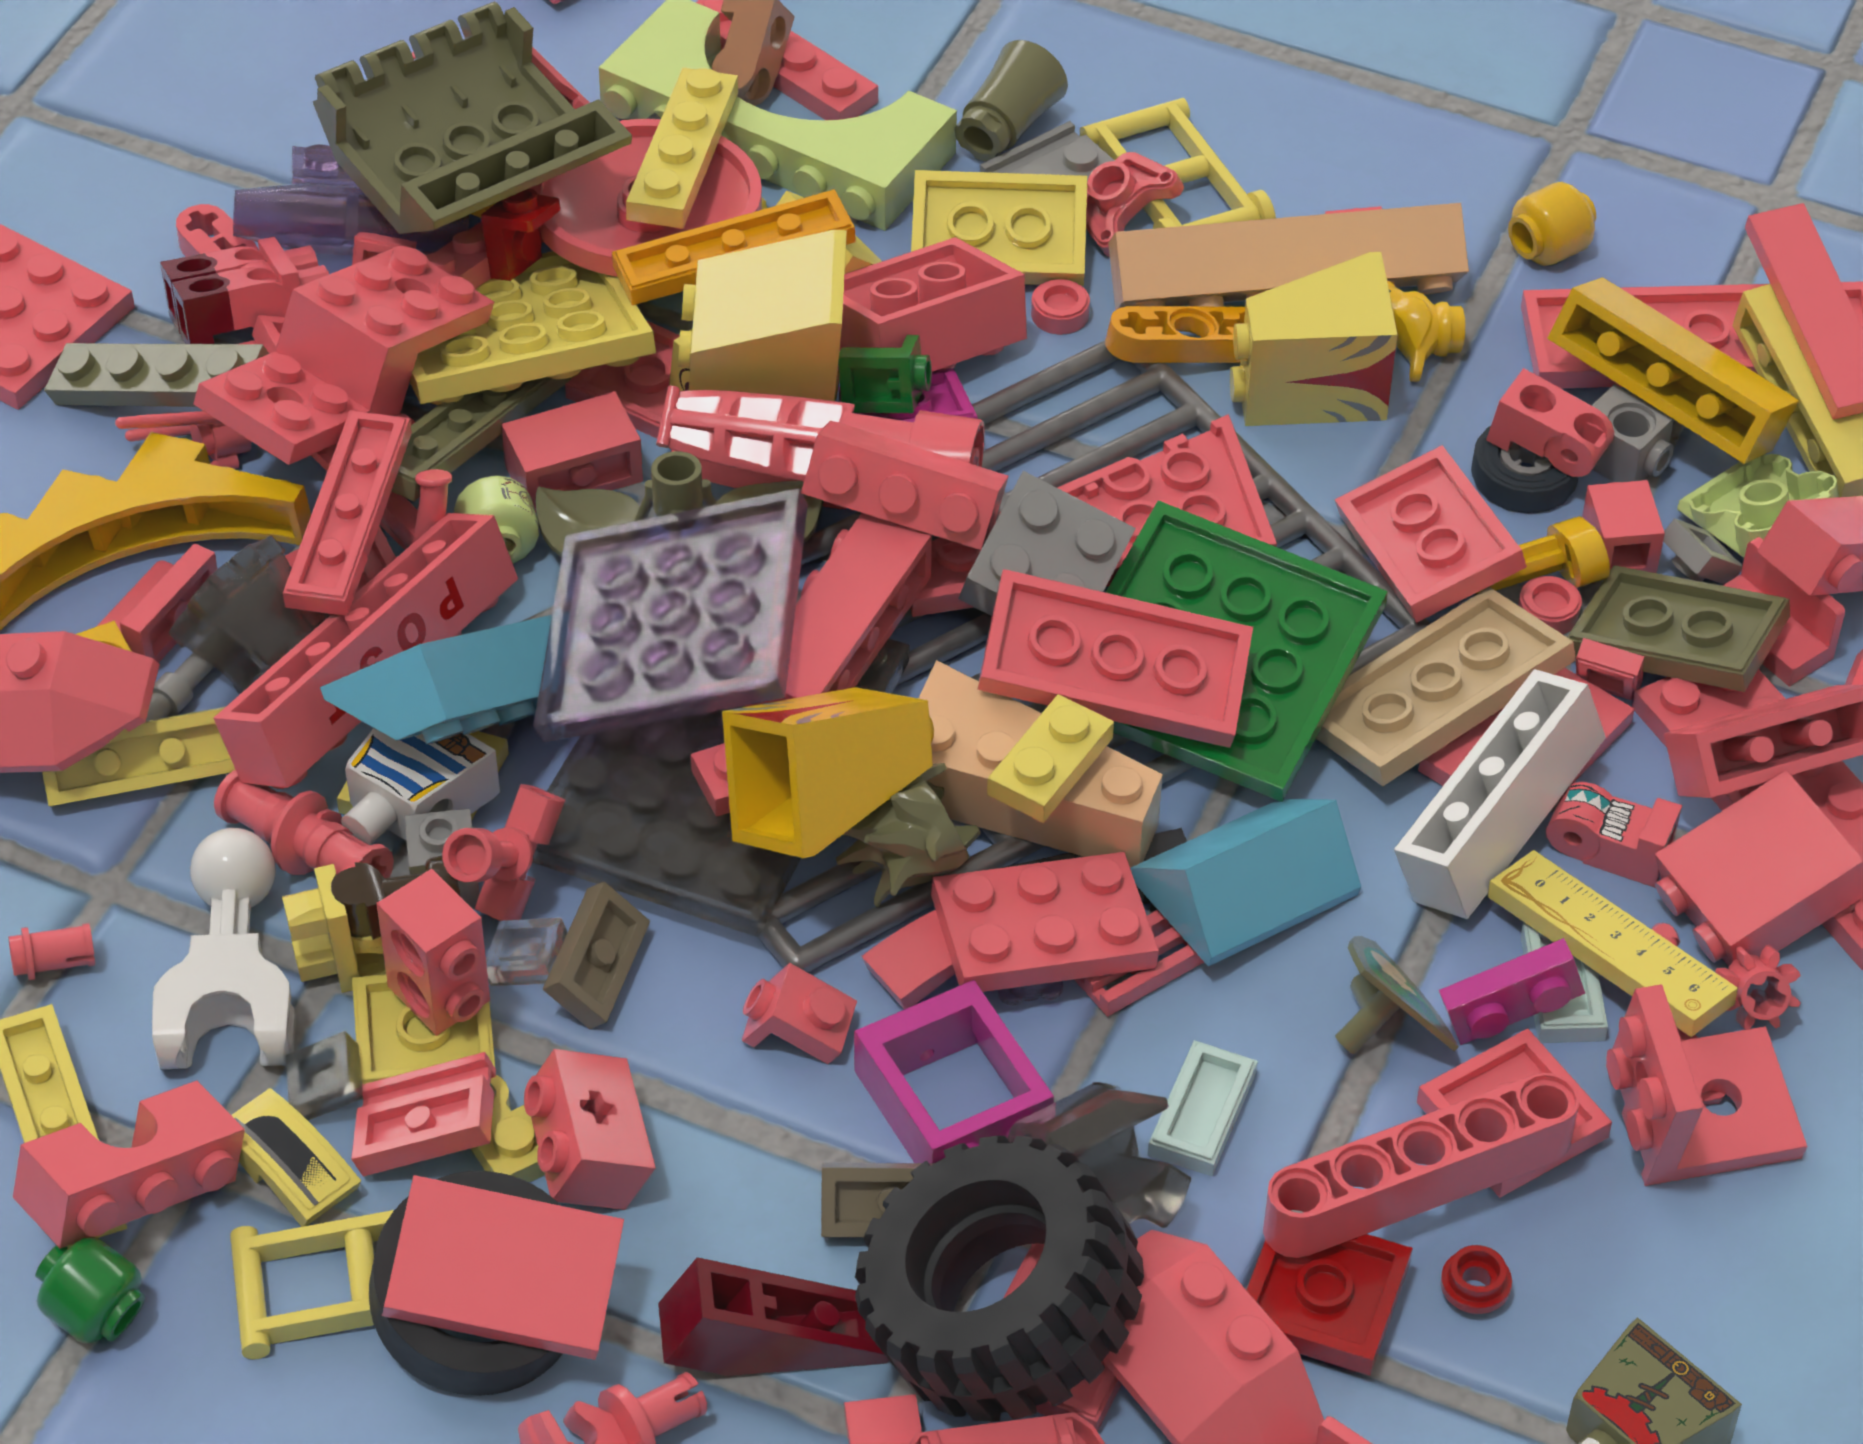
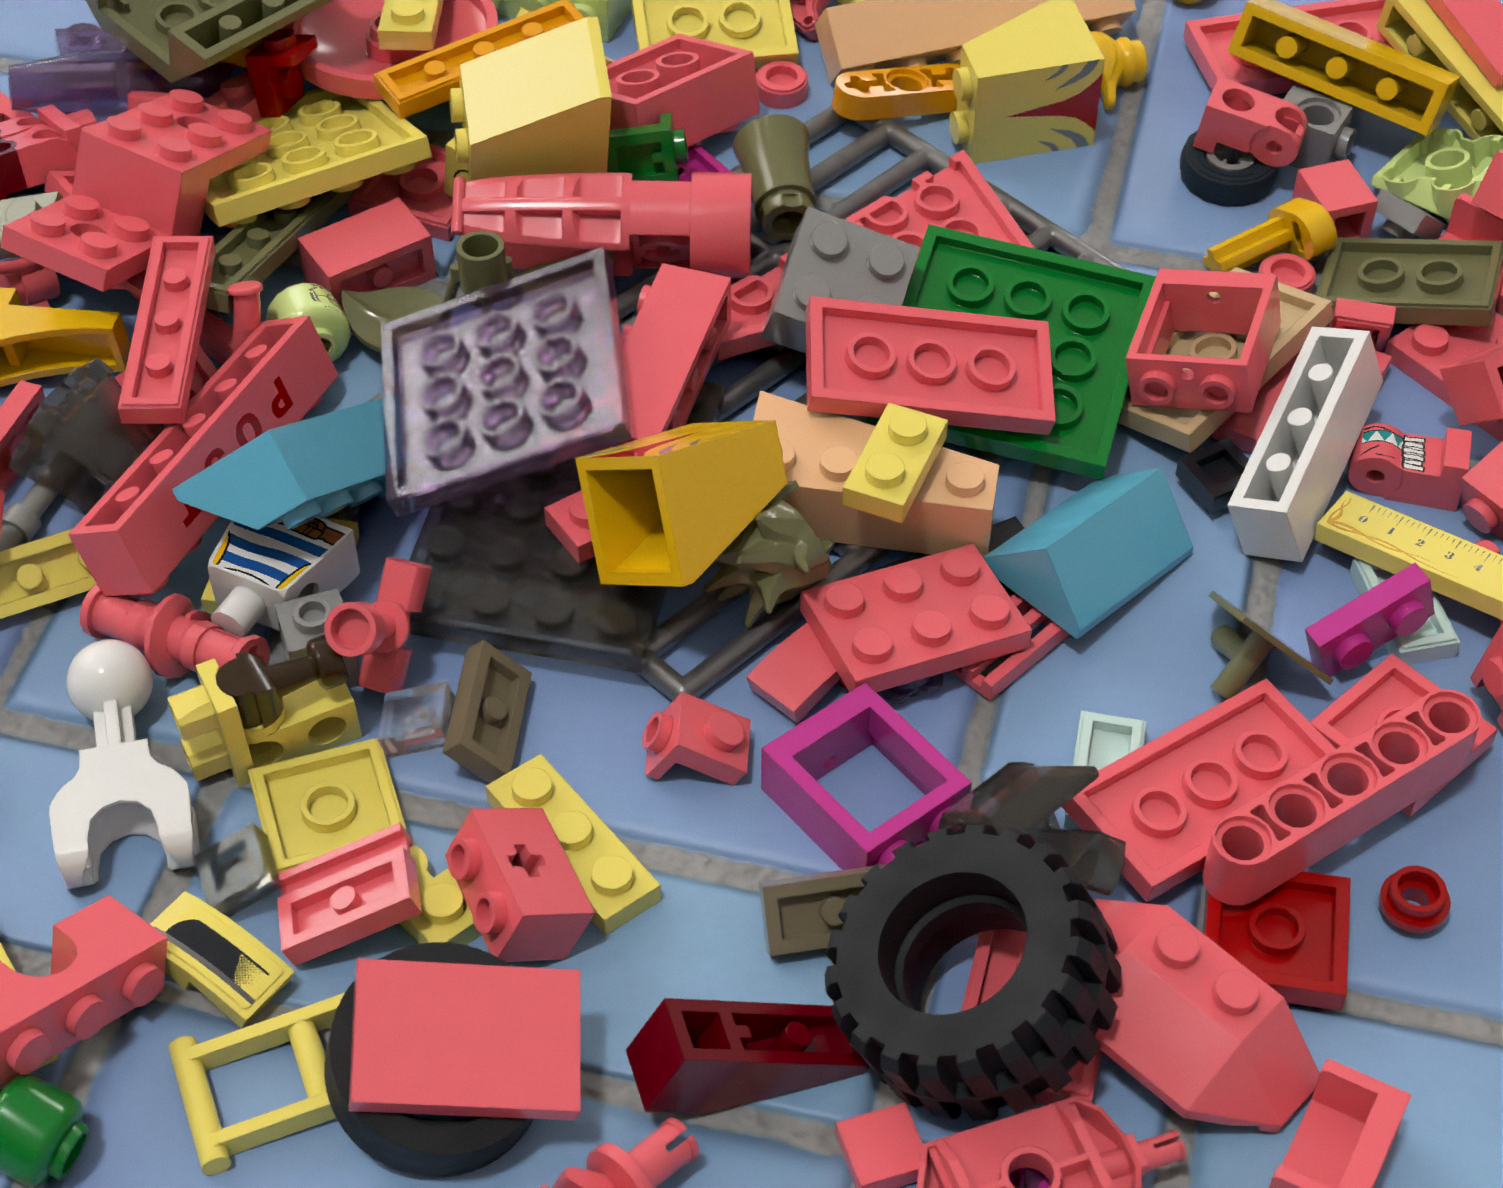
camera: 10 degrees left, 0 degrees up
coral brick [376,869,490,1036] -> none
coral brick [801,420,1009,550] -> none
coral plate [1334,445,1527,623] -> none
none -> light yellow plate [485,753,661,936]
none -> olive plant [733,114,816,241]
none -> coral plate [1060,678,1336,902]
none -> coral window [1125,268,1281,413]
none -> black plate [1175,437,1249,514]

